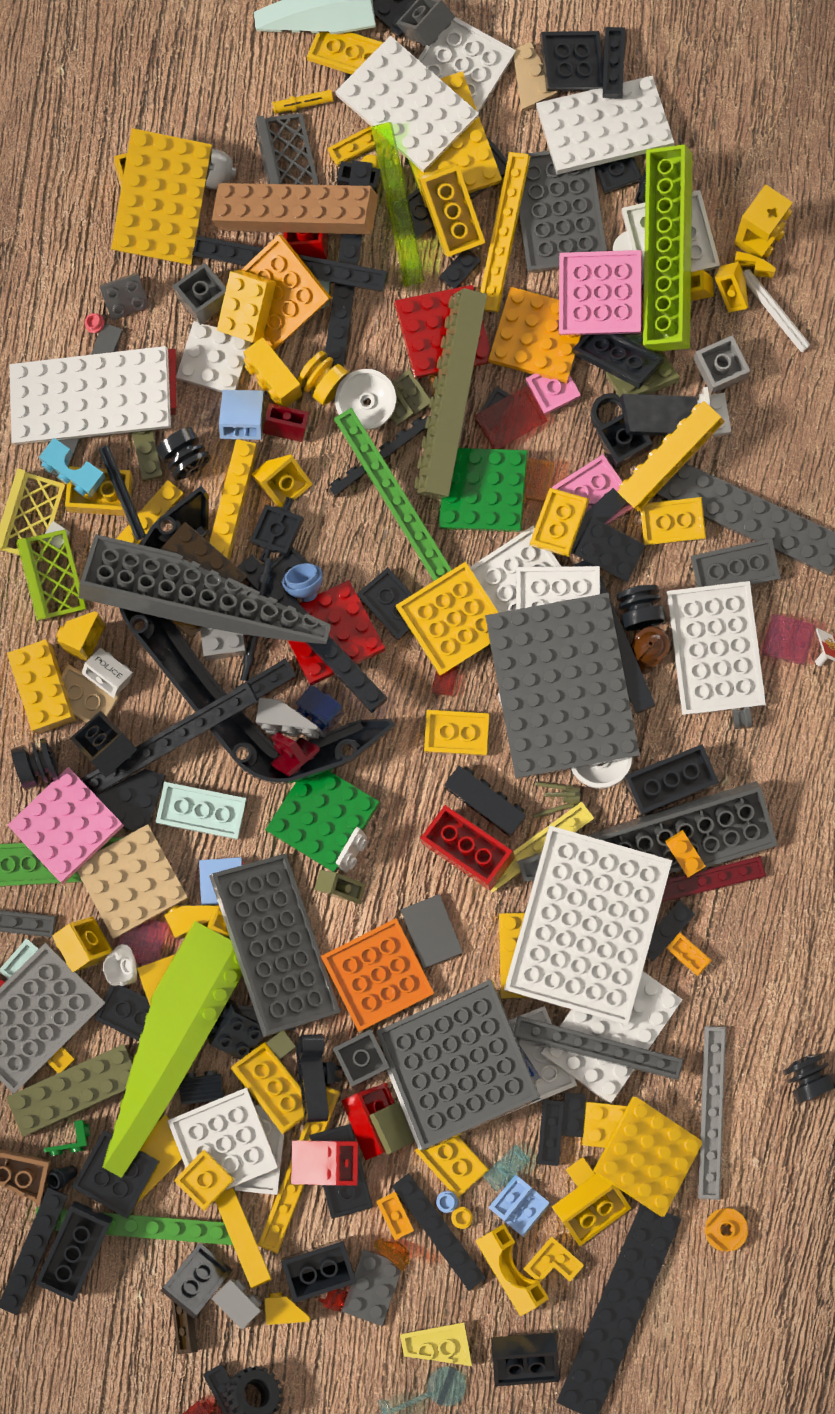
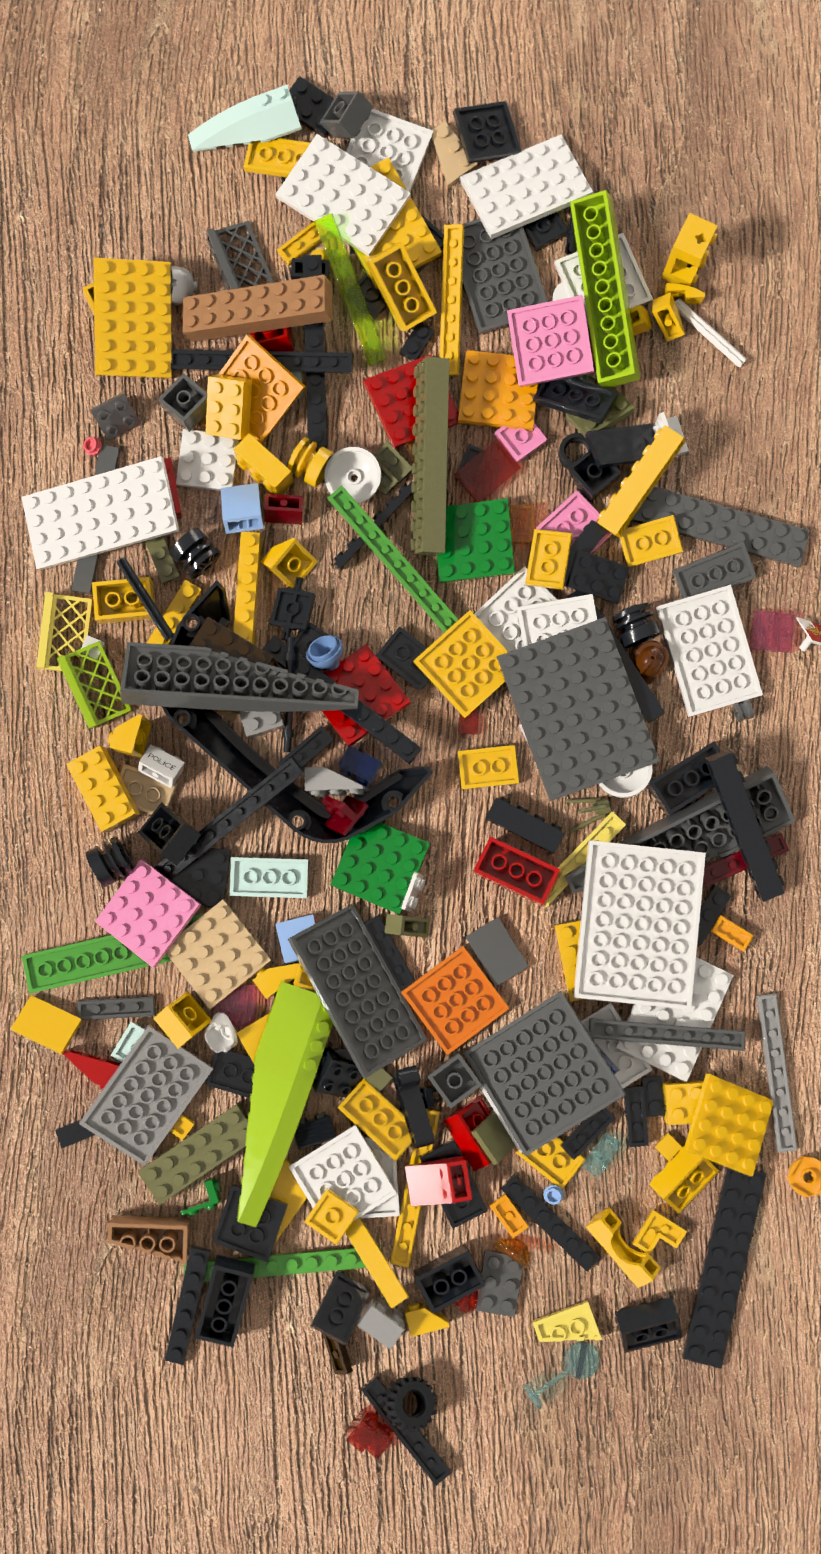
camera: 10 degrees left, 5 degrees up
medium azure arch [39,438,106,497] -> none
black cone [46,1165,78,1190] -> none
yellow pin [272,89,333,114] -> none
yellow plate [451,1207,473,1229] -> none
light blue slope [489,1174,551,1237] -> none
black plate [602,27,625,99] -> none
light orange plate [665,830,706,877] -> none
light grey brick [694,335,750,394] -> none
none -> black tile [364,915,415,991]
none -> black plate [559,1108,615,1160]
none -> black brick [704,749,785,902]

